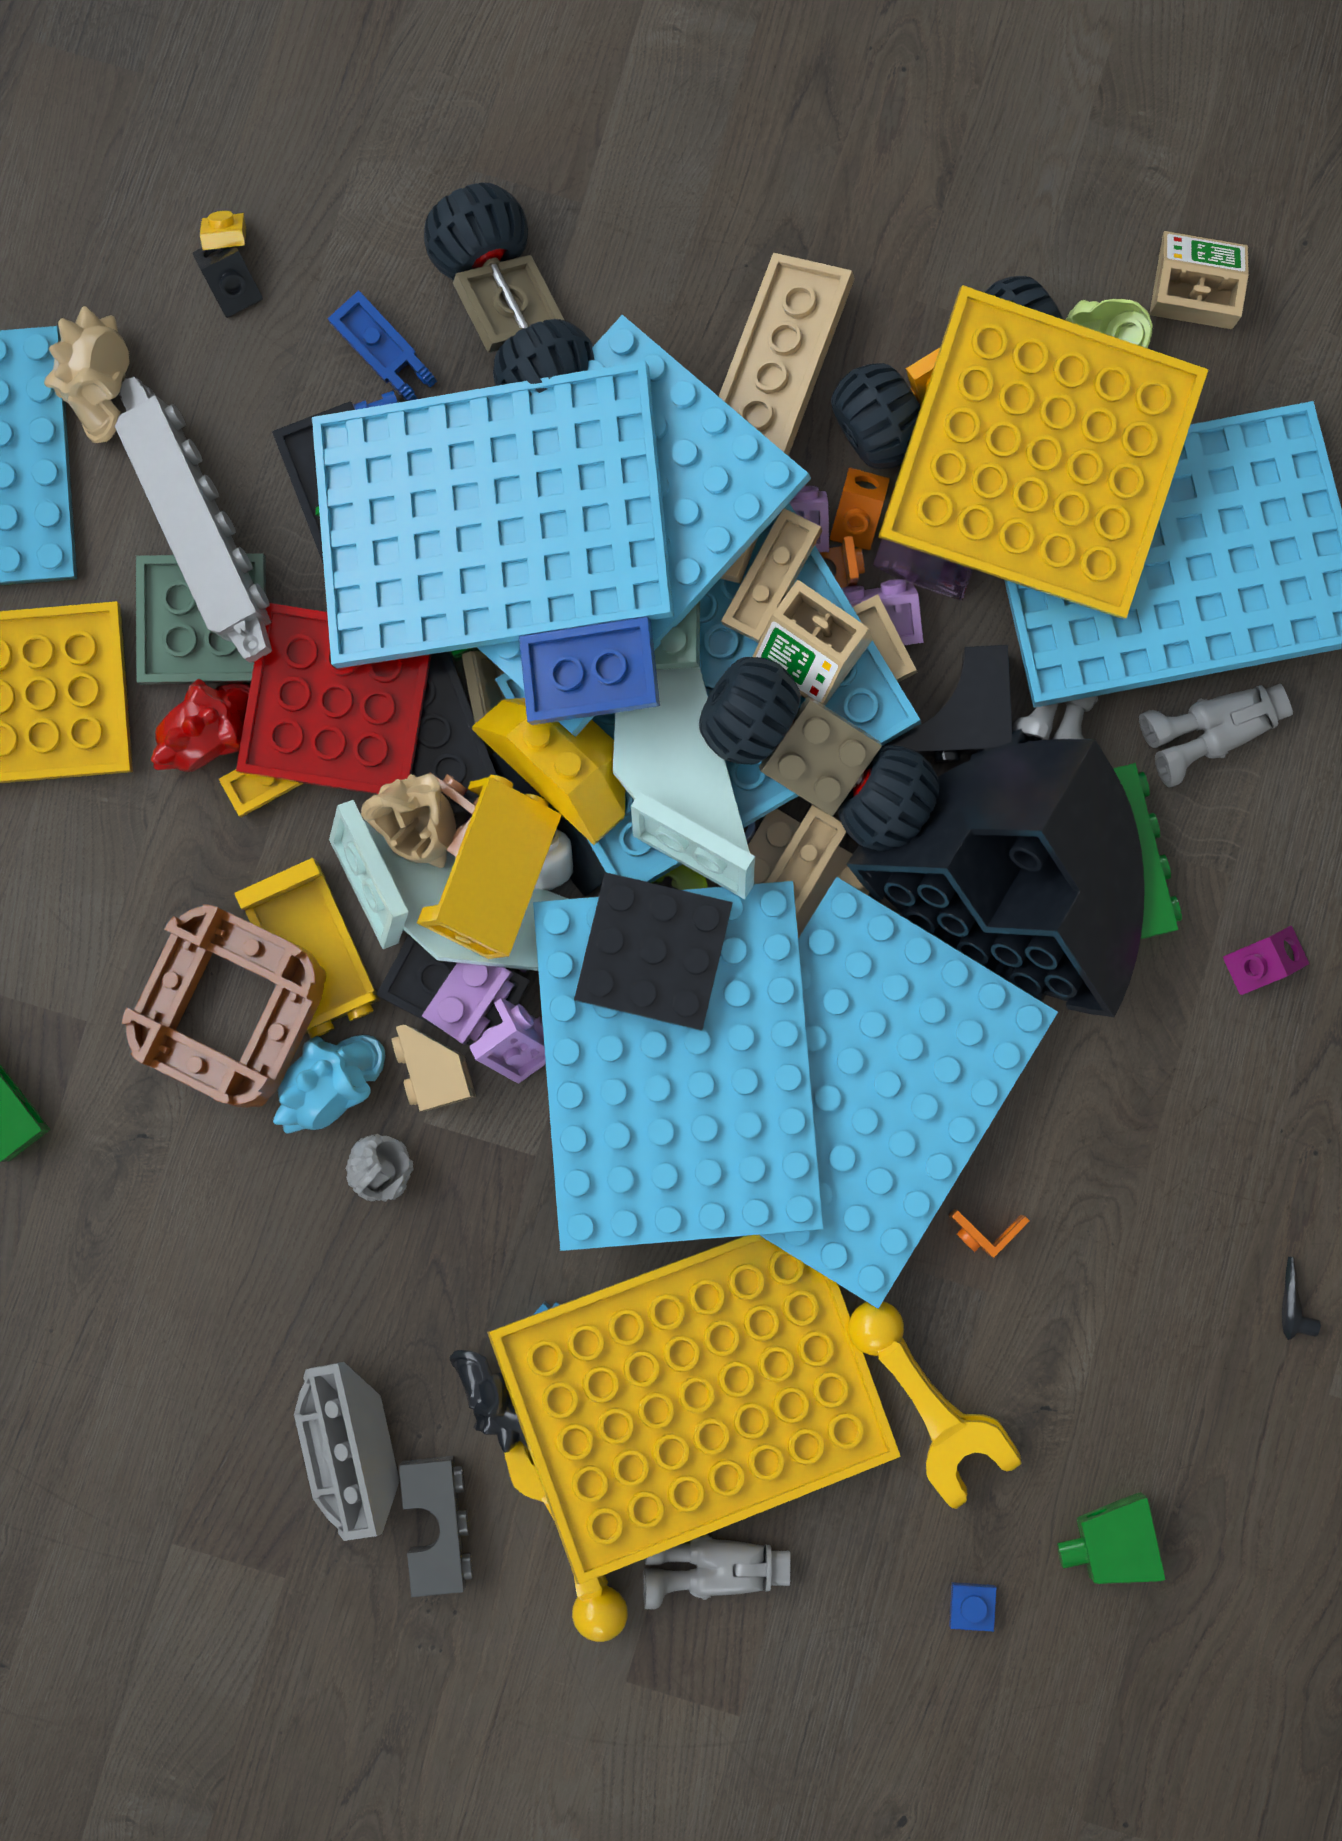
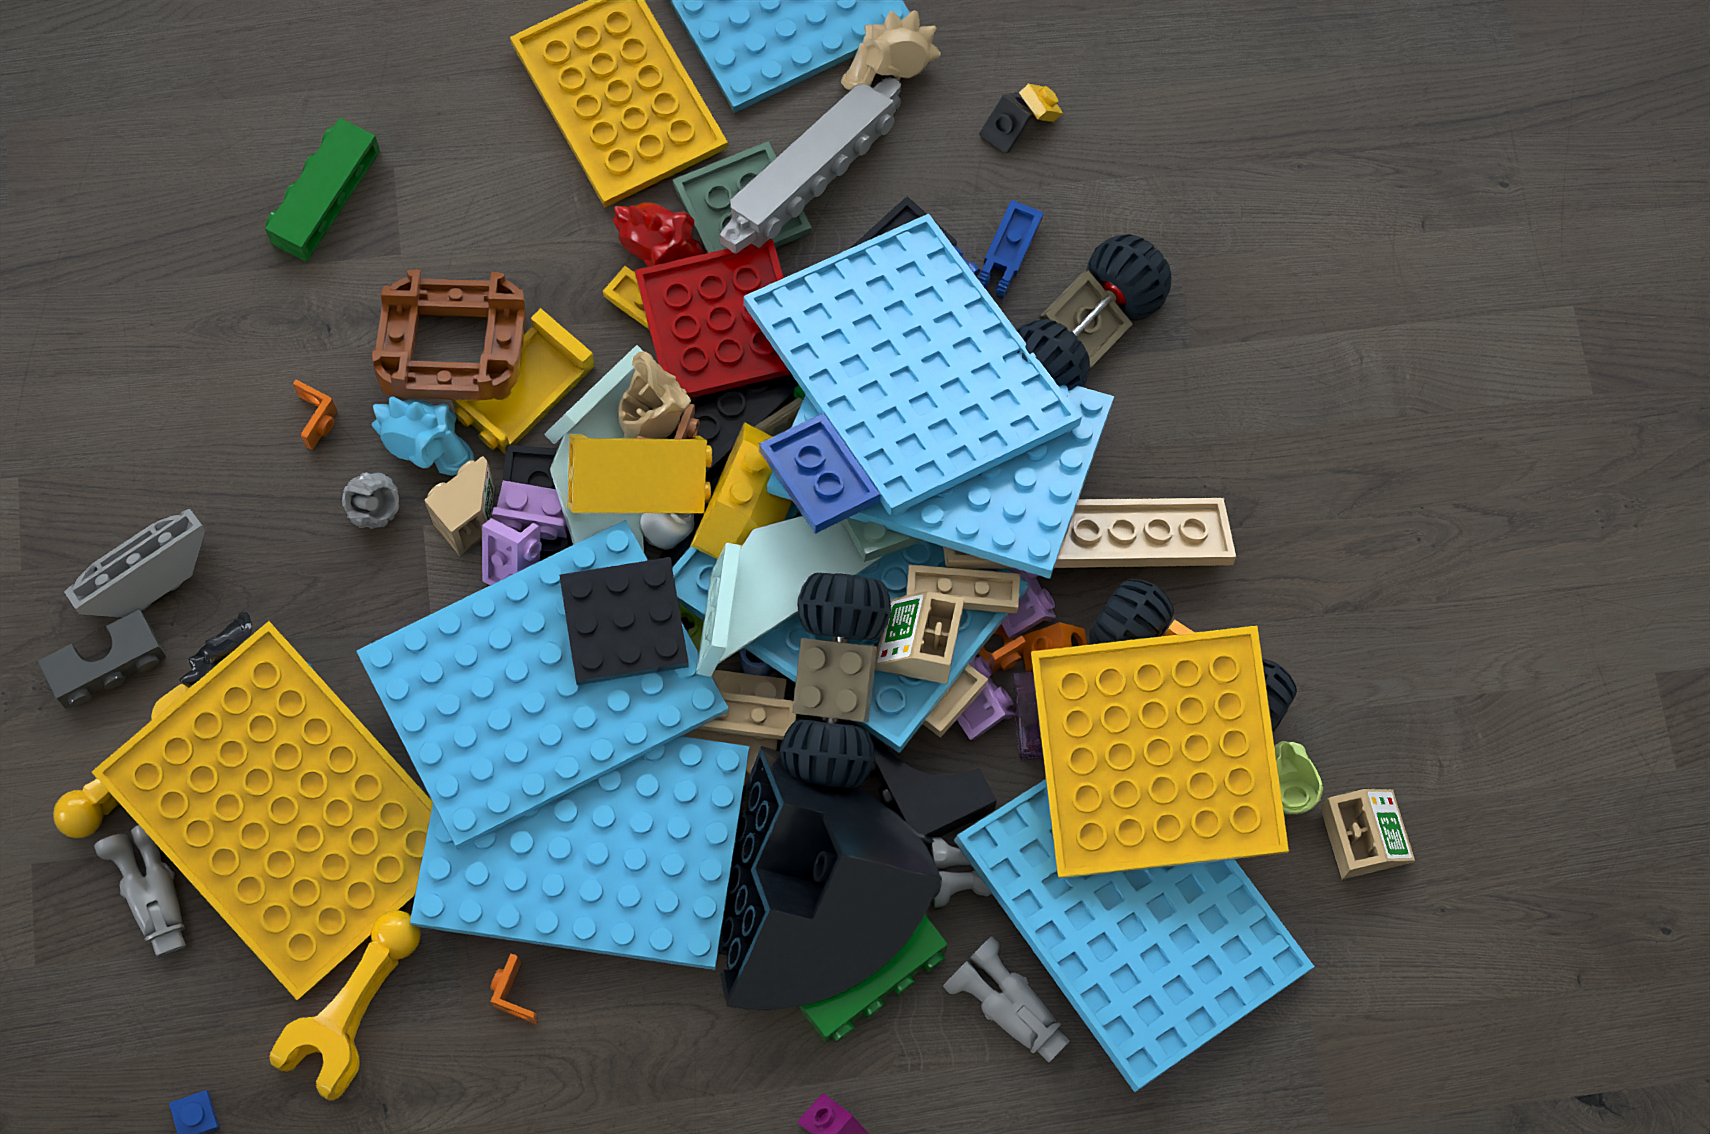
camera: 60 degrees right, 15 degrees down
none -> orange bracket [293,379,338,450]

